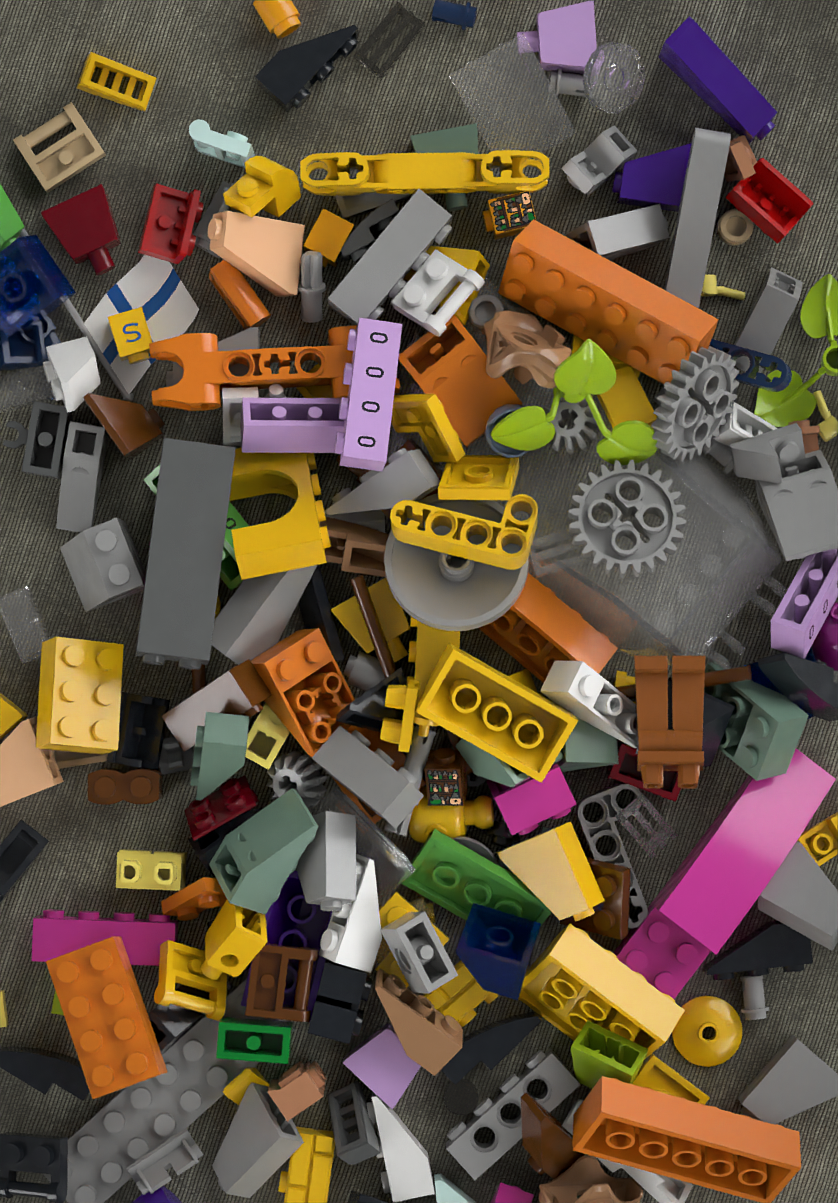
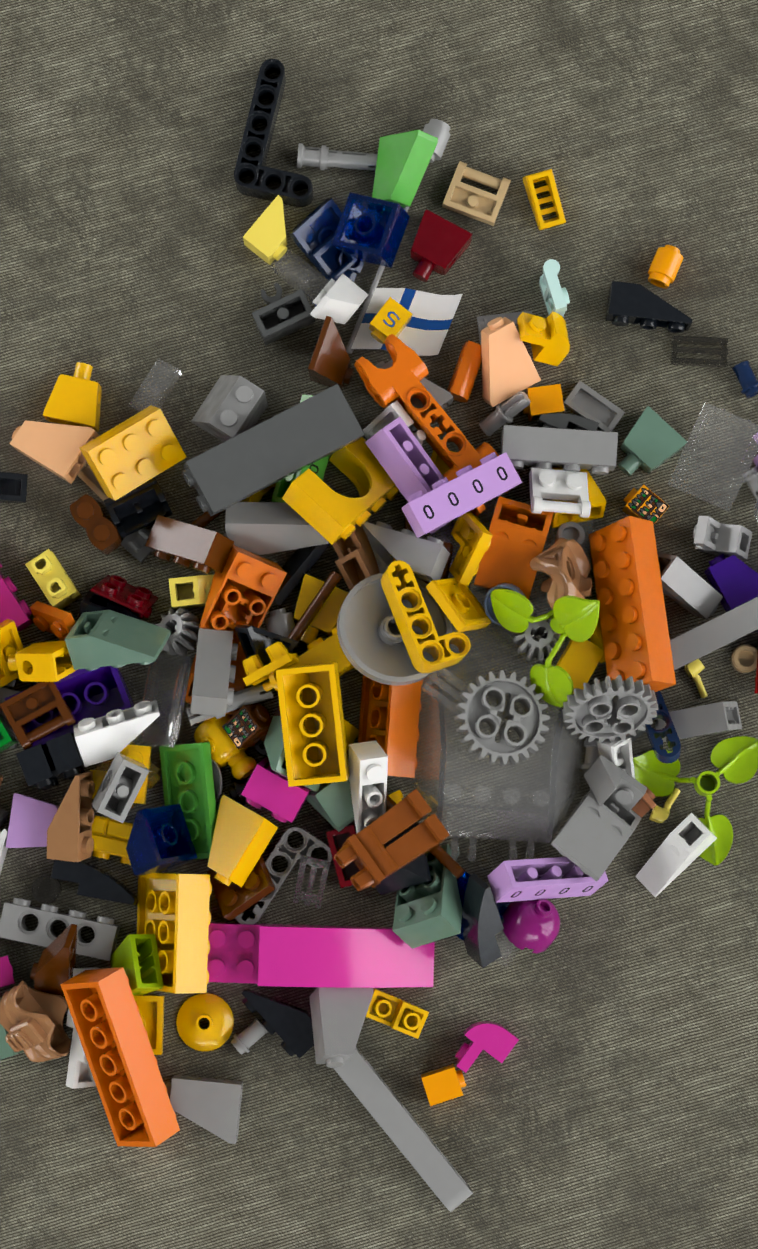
camera: 55 degrees right, 5 degrees down
light grey slope [56,421,109,533] -> none
red bracket [138,183,204,264] -> none
sand green slope [190,712,249,801] -> none
light grey slope [296,811,357,911] -> none
yellow piece [300,150,549,196] -> none

